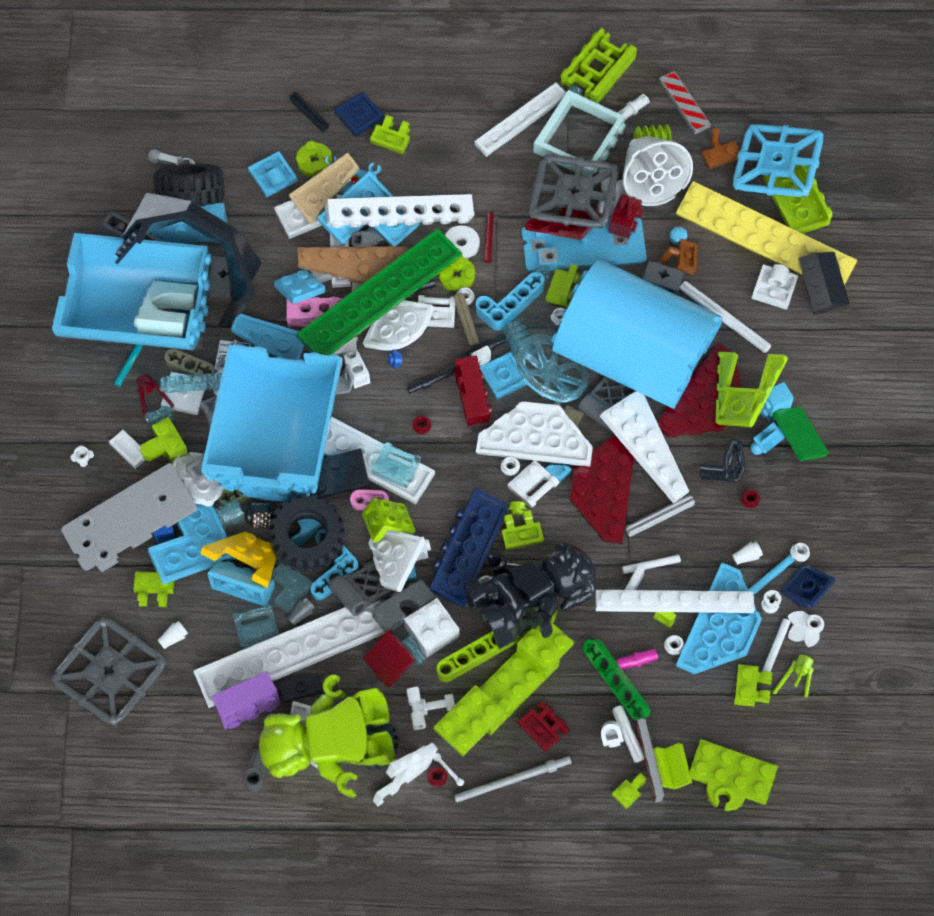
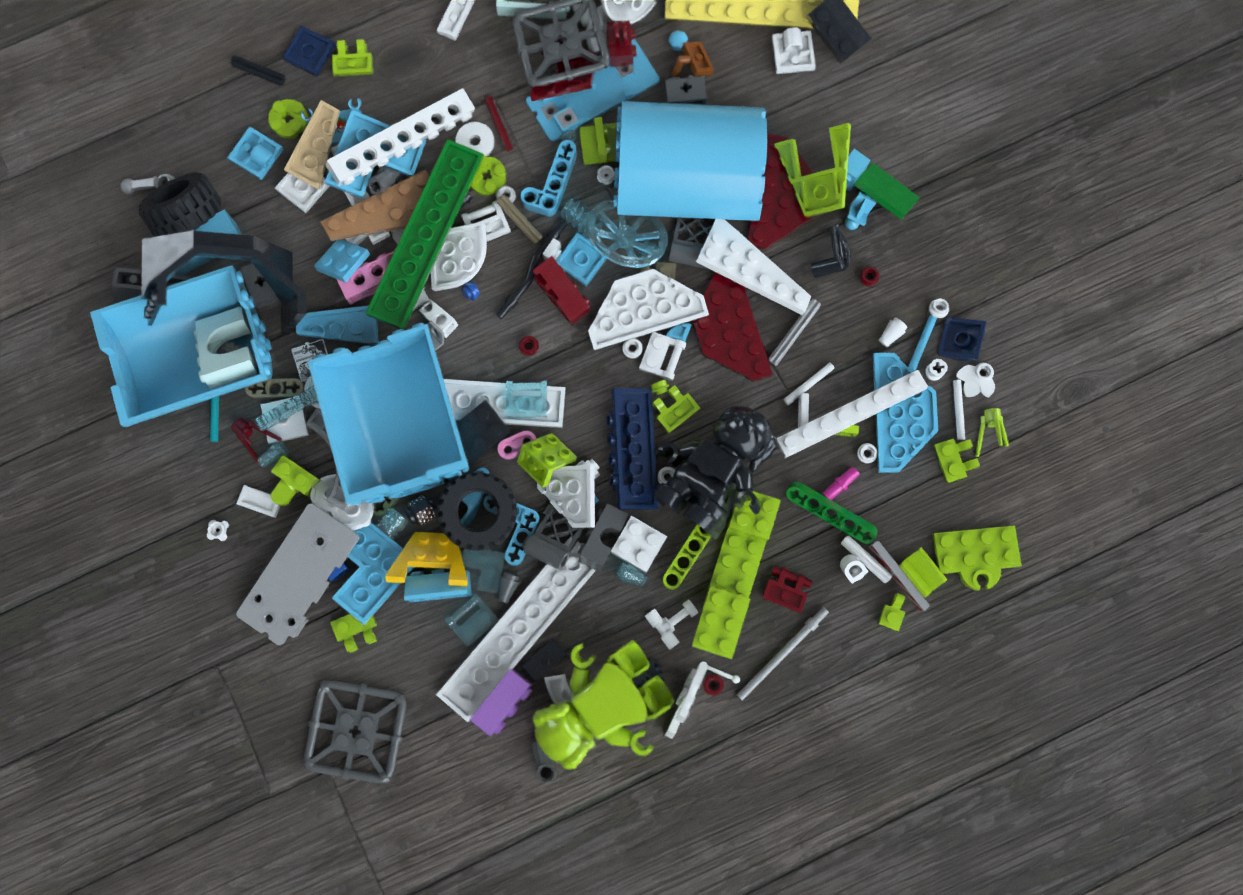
camera: 25 degrees left, 15 degrees up
white cone [158,621,188,649] -> none
dark red tile [363,630,416,687] -> none
white axle [680,281,771,353] -> none

